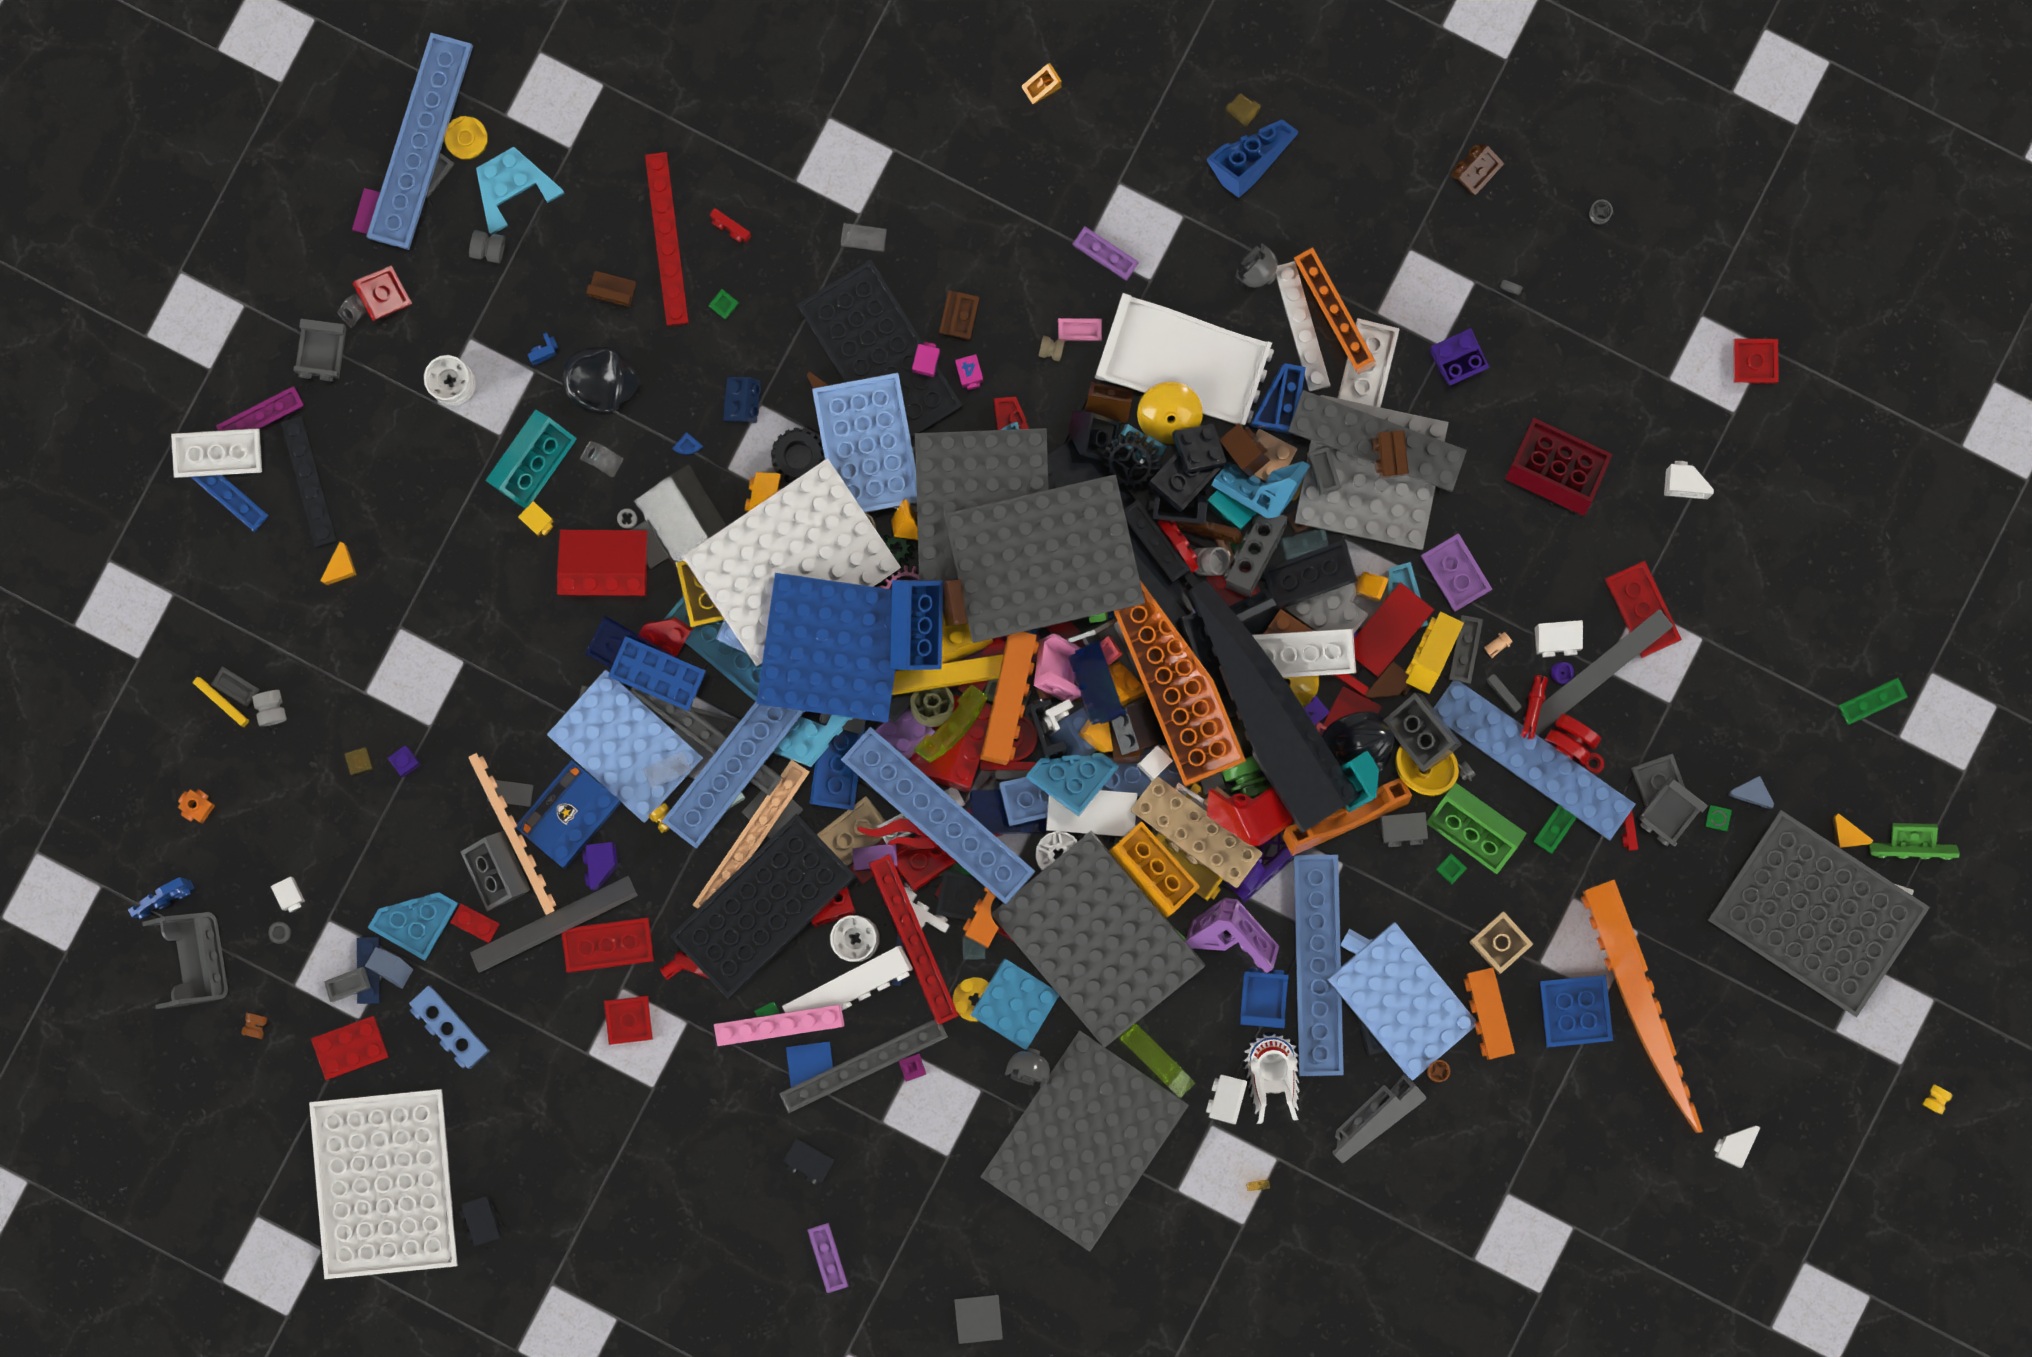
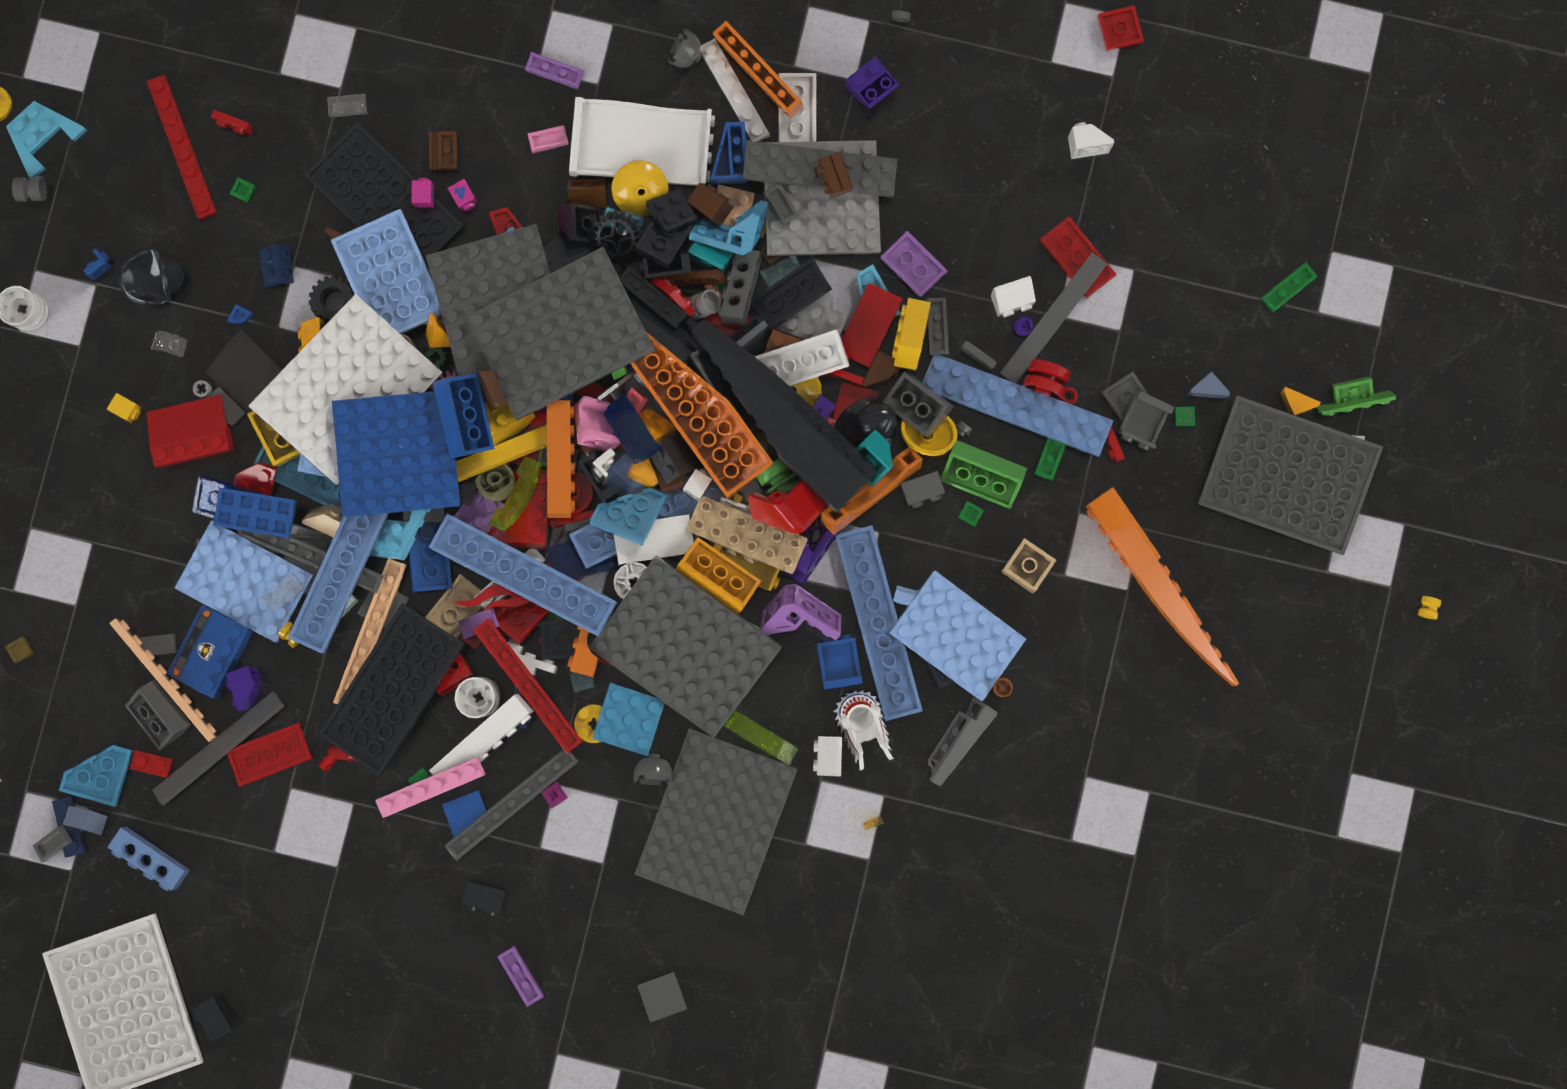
camera: 15 degrees left, 0 degrees up
red plate [311,1016,389,1080] -> none
dark purple brick [388,745,421,778] -> none
teal slope [485,409,577,509] -> none
reddish brown panel [586,271,636,307] -> none
red tile [604,996,653,1045] -> none
dark tan wheel [1039,335,1065,362] -> none
light orange slope [1355,571,1389,604] -> none
orange brick [1464,967,1515,1060] -> none
light nougat pin [1484,632,1513,658] -> none
dark red slope [1505,417,1613,516] -> none
red pin [1521,675,1548,739] -> none
blue plate [1540,975,1613,1047] -> none
white slope [1714,1126,1760,1168] -> none
none -> tan slope [302,504,343,538]

